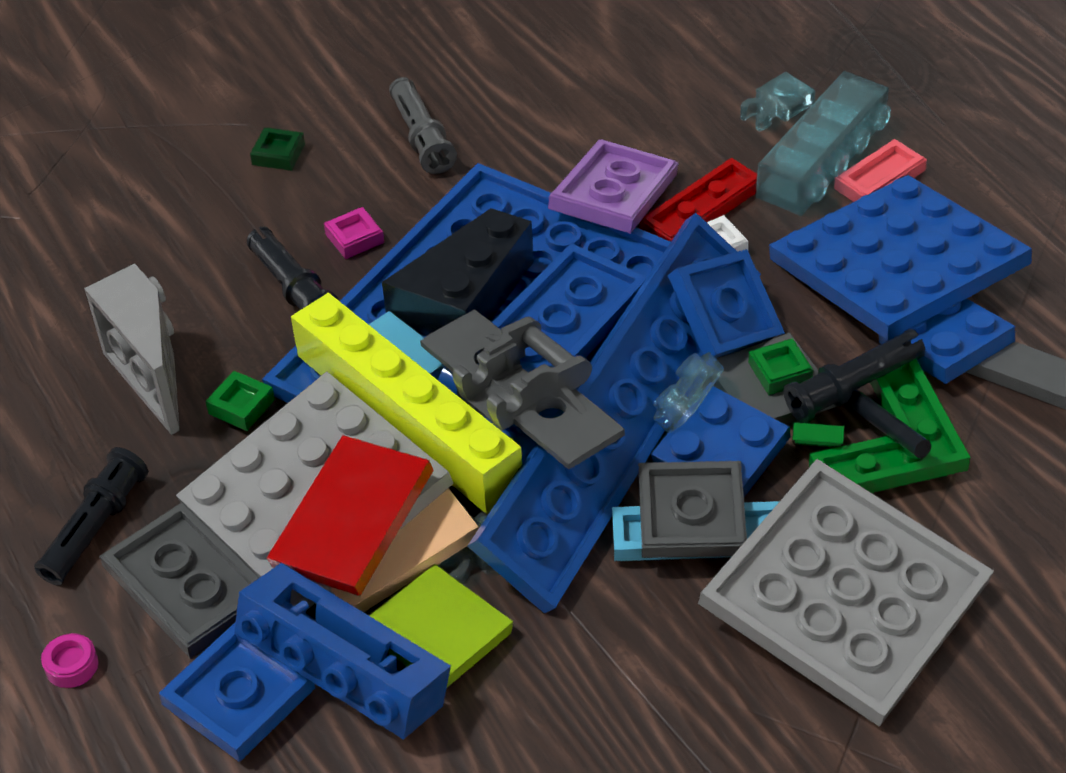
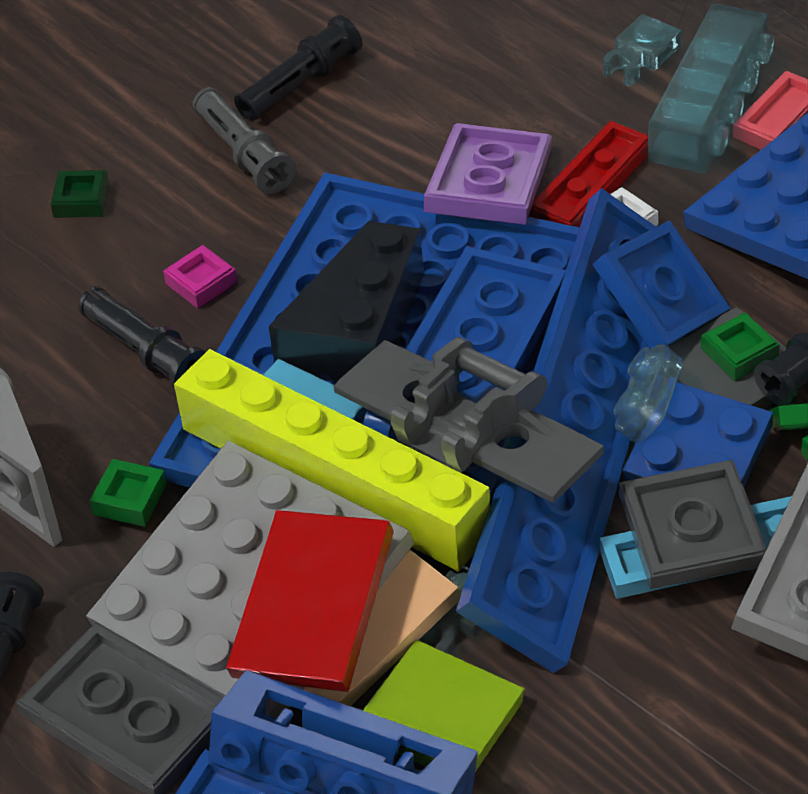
camera: 10 degrees left, 0 degrees up
none -> black pin [234,15,363,122]

